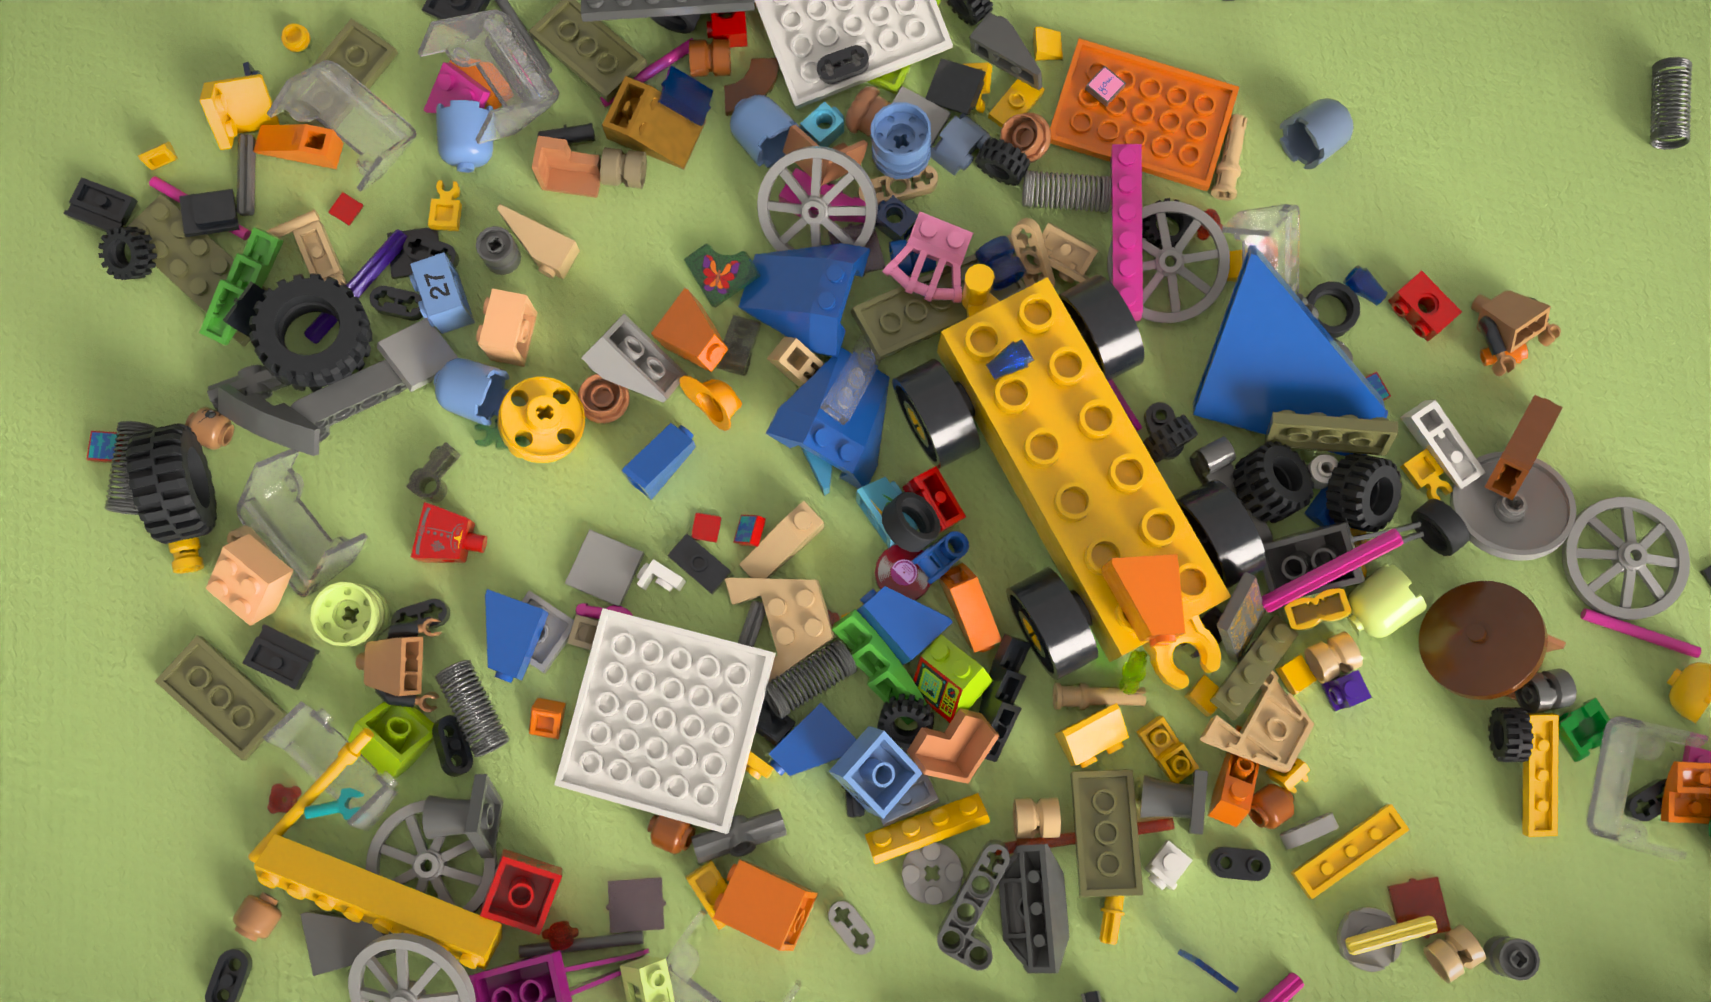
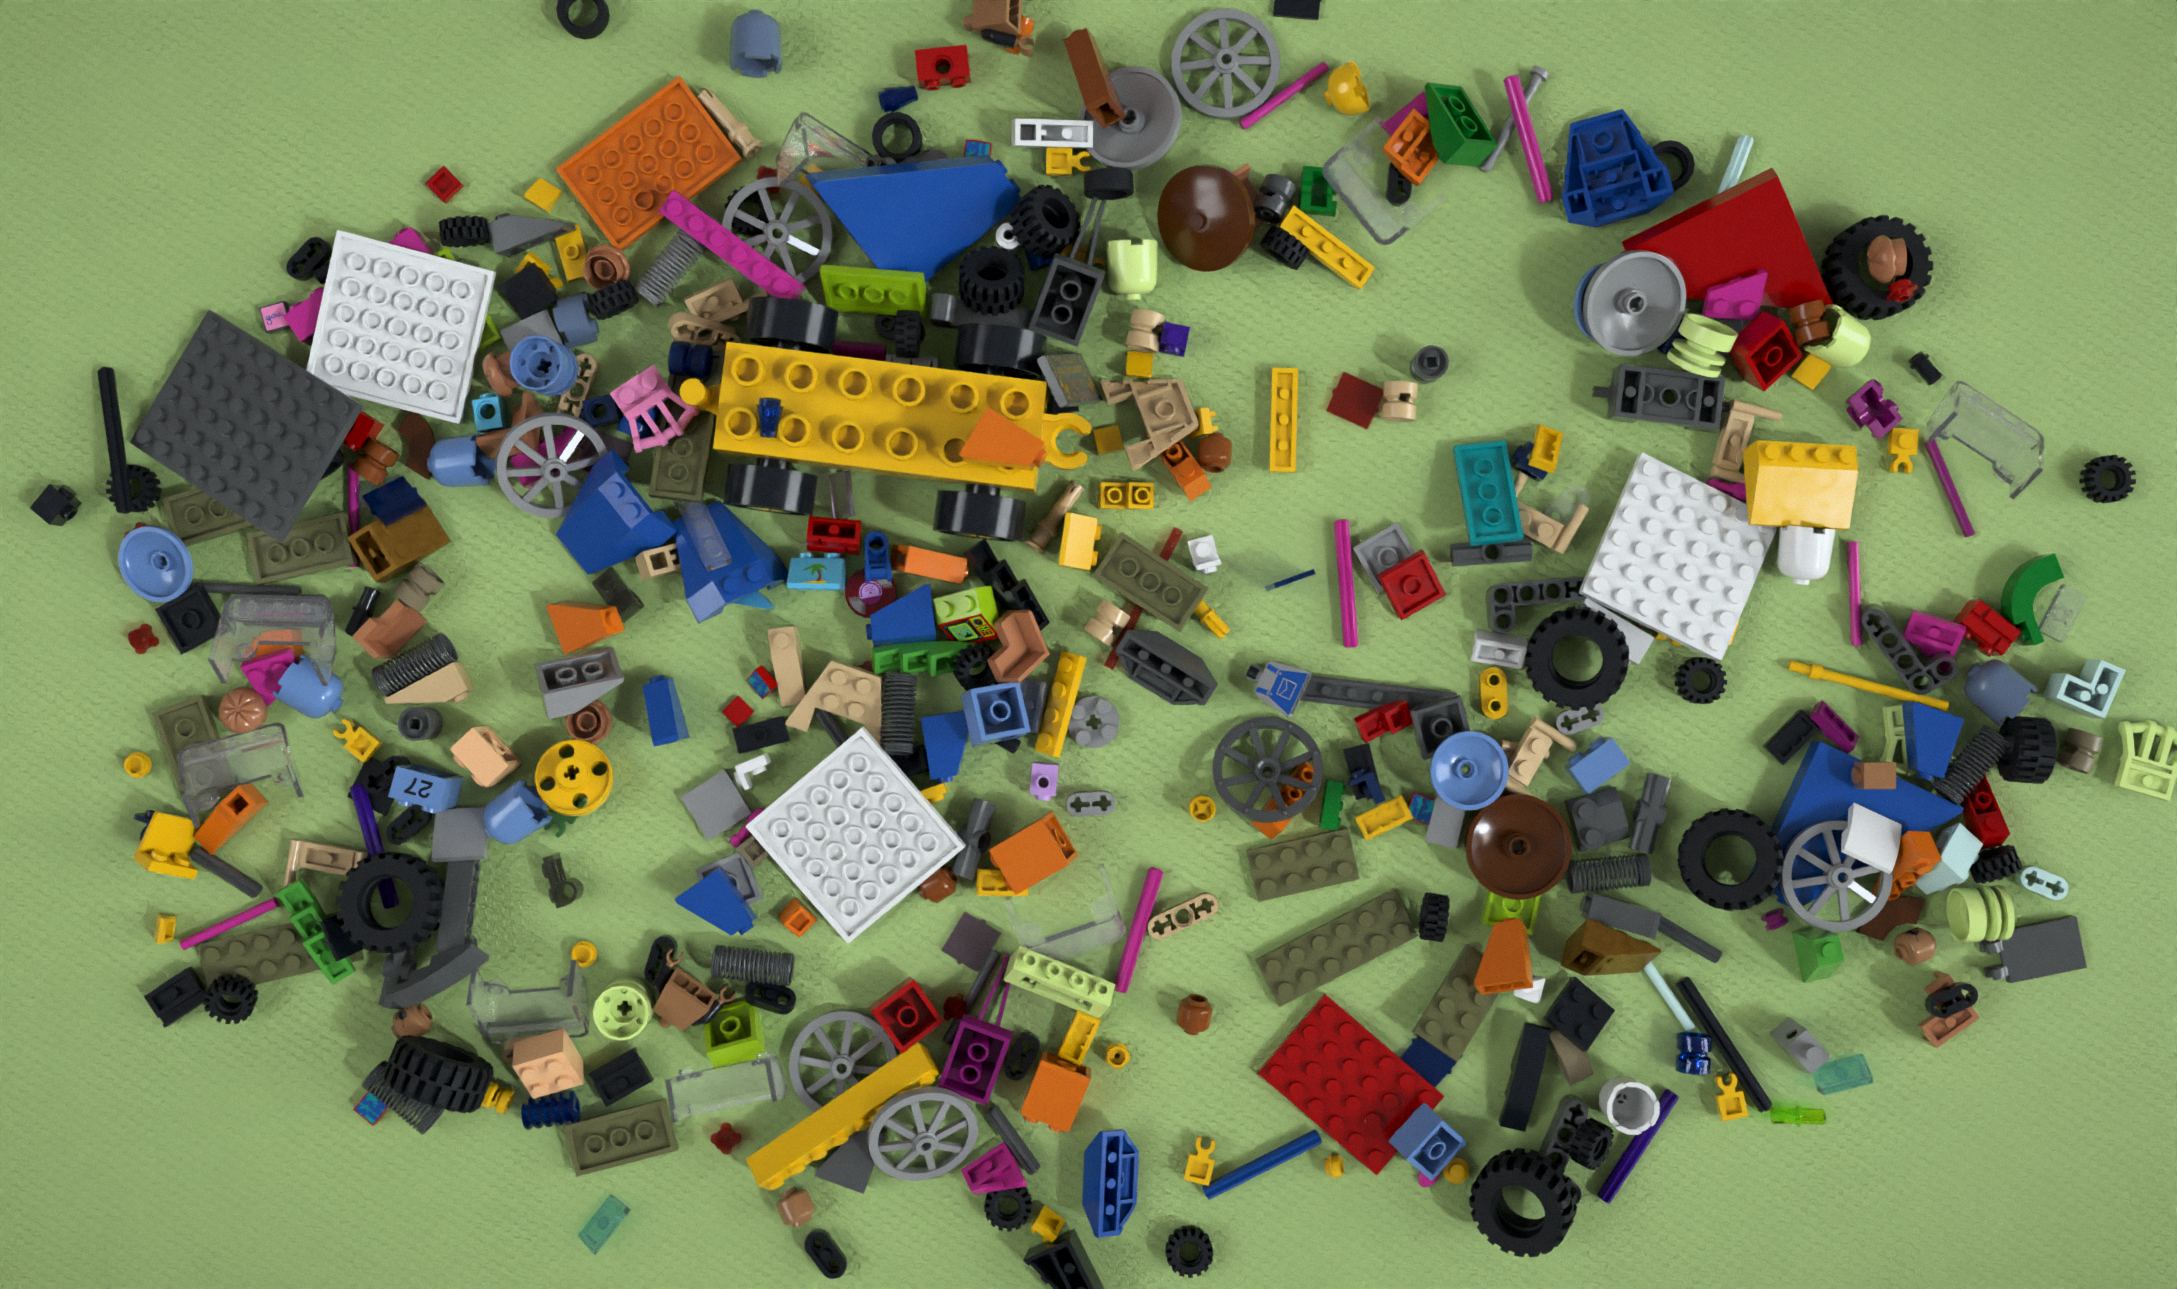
camera: 50 degrees left, 10 degrees up
black piece [179,189,240,237] -> none
yellow bar [248,728,374,863] -> none
teal bar [304,788,366,821] -> none
red piece [328,192,364,226] -> none
red torso [411,502,487,563] -> none
dark grey plant [422,774,503,858] -> none
light orange piece [679,375,742,431] -> none
clear green tile [684,243,761,308] -> none
black beam [817,45,869,84] -> none
black tyre [882,492,940,552] -> none
dark grey beam [937,839,1010,971] -> none
bright pink tile [1085,66,1126,107] -> none
clear neon green axle [1119,650,1147,695] -> none
dark grey plant [1140,770,1208,835] -> none
black plate [1207,847,1271,881] -> none
olive plate [1210,615,1299,721] -> none
dark pink axle [1262,529,1403,612] -> none
olive plate [1265,410,1398,456] -> none
light grey beam [1280,812,1339,850] -> none
yellow brick [1284,588,1352,630] -> none
light grey plate [1337,907,1402,972] -> none
light yellow axle [1345,915,1438,955] -> none
none -> nougat piece [218,687,268,733]
none -> dark grey piece [372,633,458,697]
none -> clear blue piece [521,1090,581,1130]
none -> yellow plate [571,941,597,967]
none -> clear light blue slope [578,1194,631,1255]
none -> lime tile [819,265,929,318]
none -> piece [829,470,855,519]
none -> lavender brick [1030,762,1059,801]

